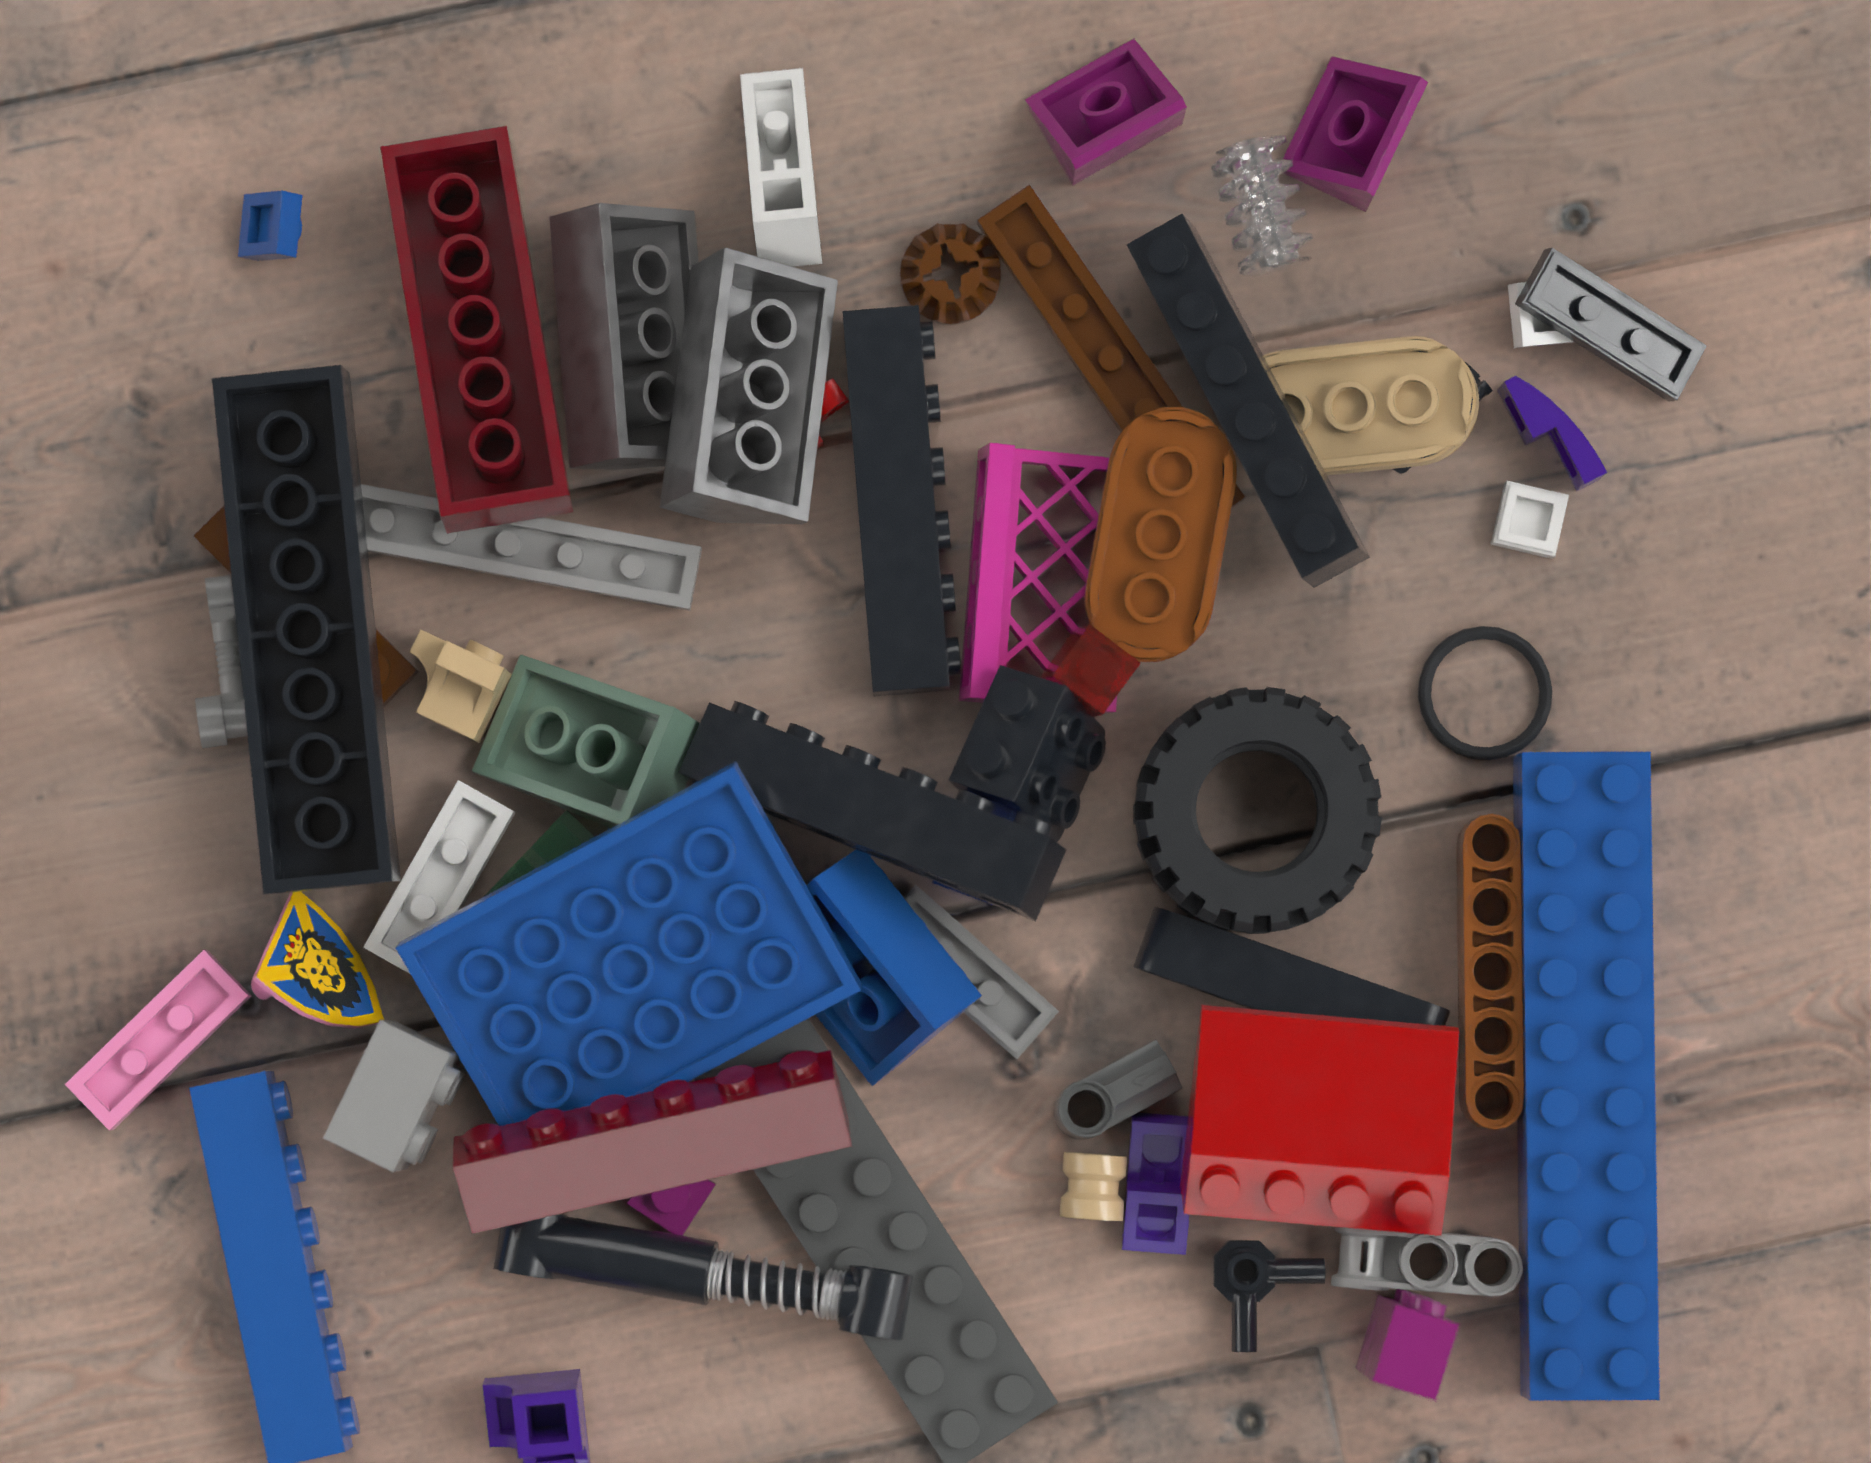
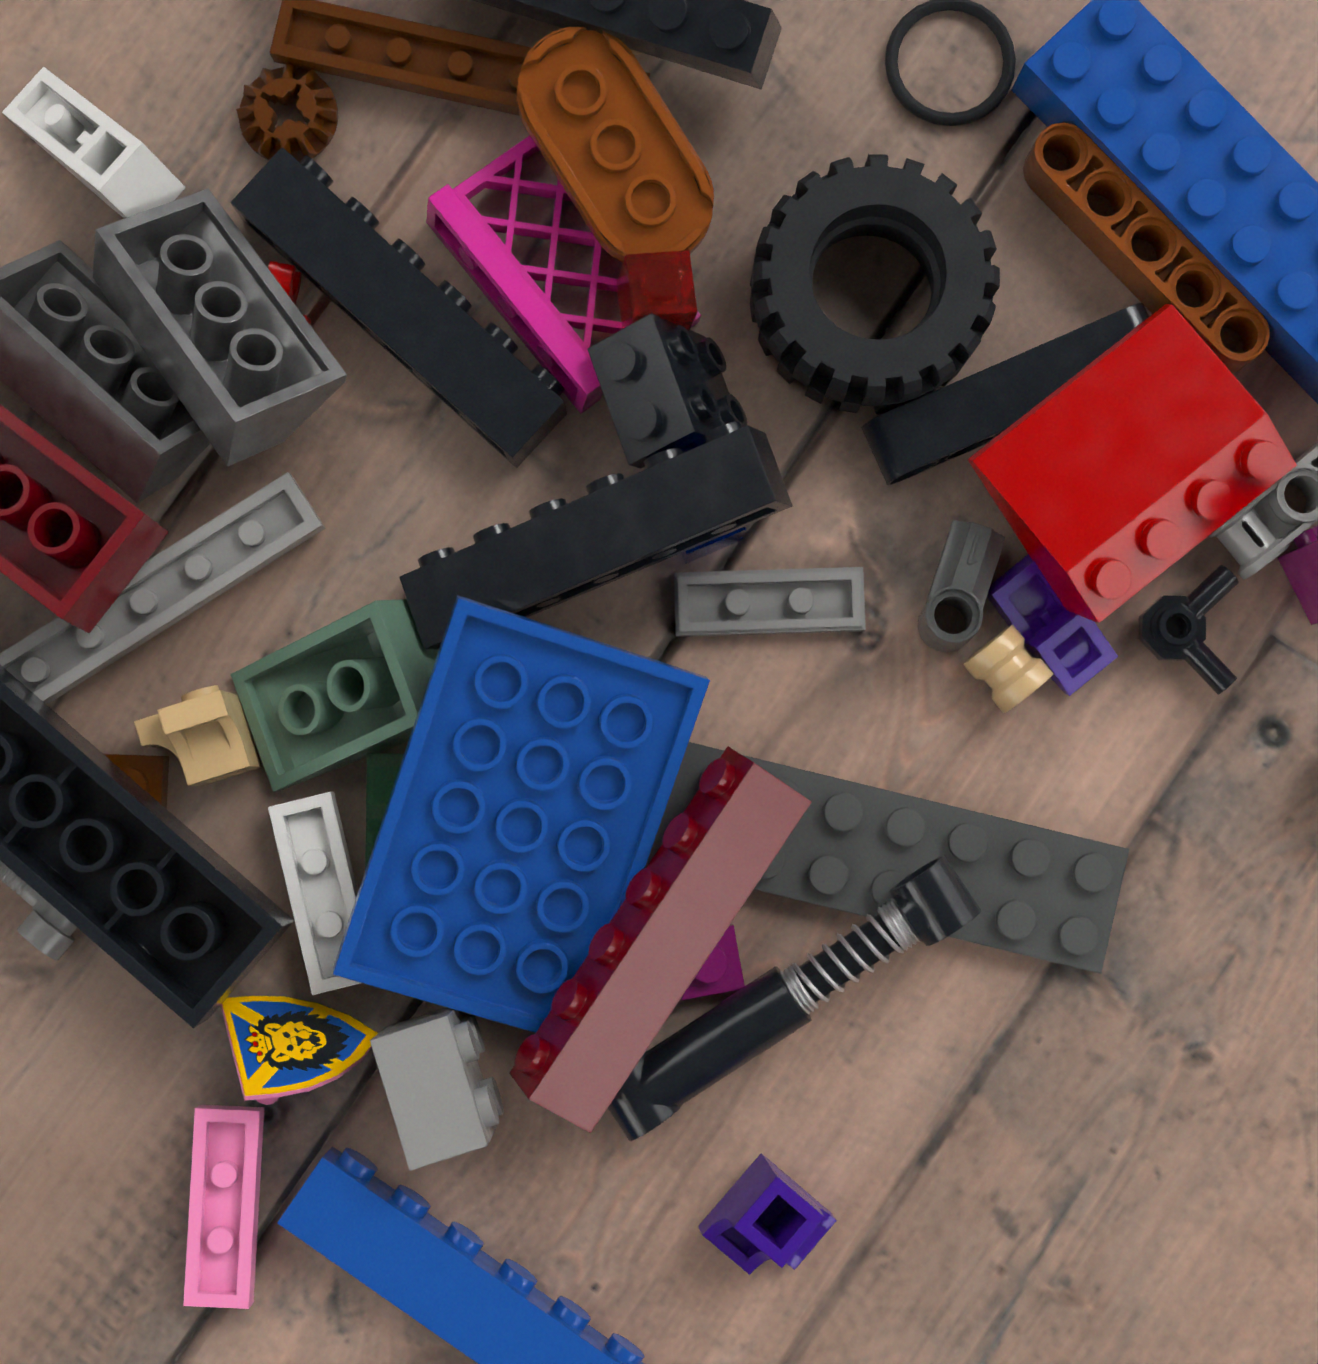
camera: 45 degrees left, 0 degrees up
blue slope [806,850,982,1086] -> none

